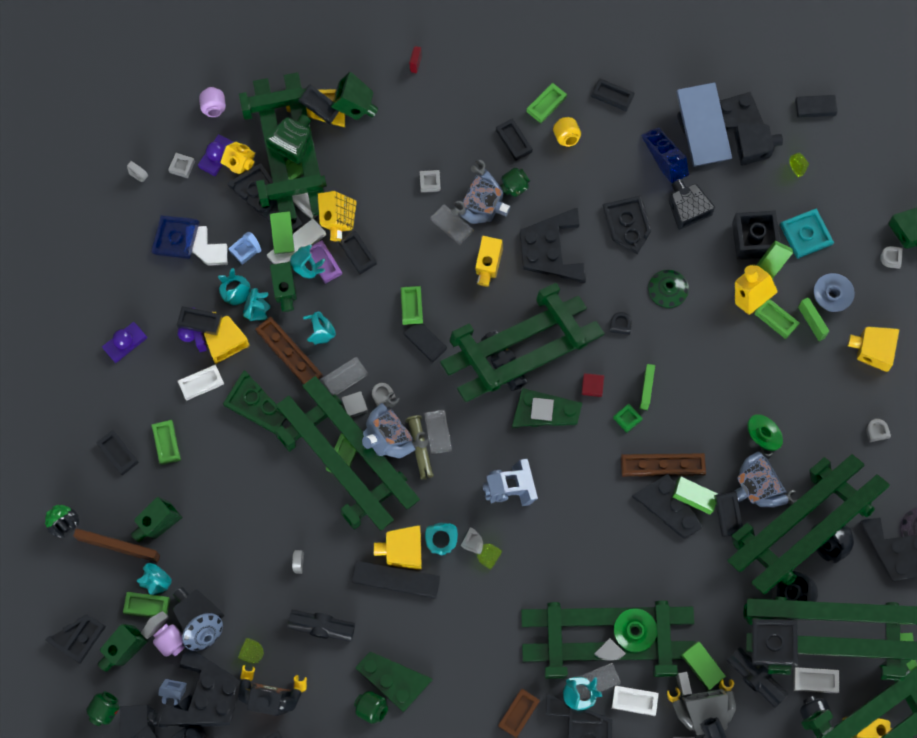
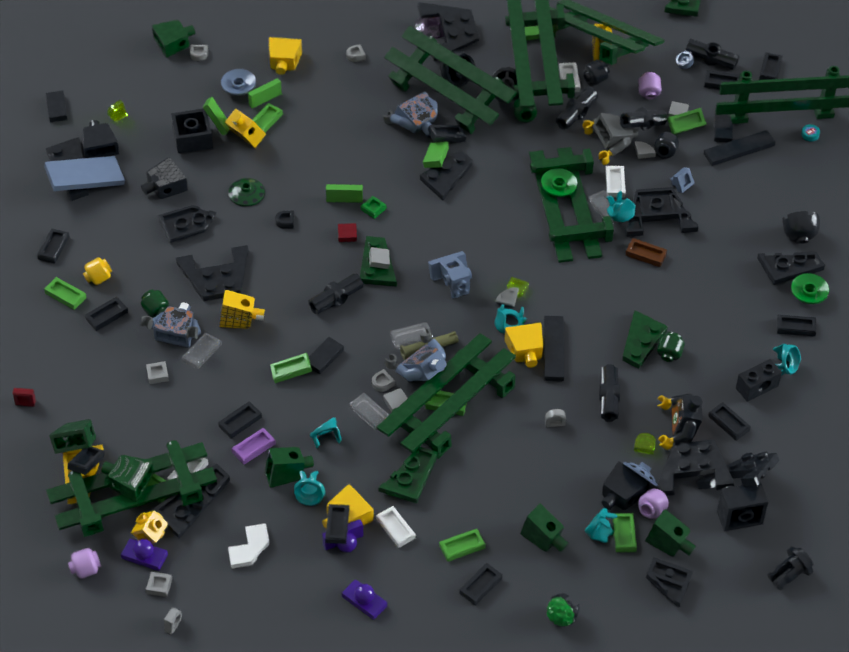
camera: 100 degrees left, 20 degrees down
reddish brown tile [73,528,160,563] -> none
dark green head [86,691,120,726] -> none
light grey tile [141,611,169,639] -> none
clear blue tile [151,215,200,259] -> none
sand blue tile [158,679,187,706] -> none
teal piece [218,268,251,305] -> none
light blue tile [228,232,262,265] -> none
reddish brown tile [255,316,323,384] -> none
white tile [267,219,326,264] -> none
bright green tile [270,212,295,254] -> none
teal piece [290,244,325,278] -> none
yellow torso [318,191,356,241] -> none
dark green fence [440,283,604,403] -> none
light grey tile [594,638,626,660] -> none
reddish brown tile [621,453,706,477] -> none
clear blue slope [641,127,689,183] -> none
light grey tile [676,672,692,698] -> none
bright green tile [681,641,726,690] -> none
green dish [747,414,783,451] -> none
black tile [752,619,798,666] -> none
teal tile [780,208,834,259] -> none

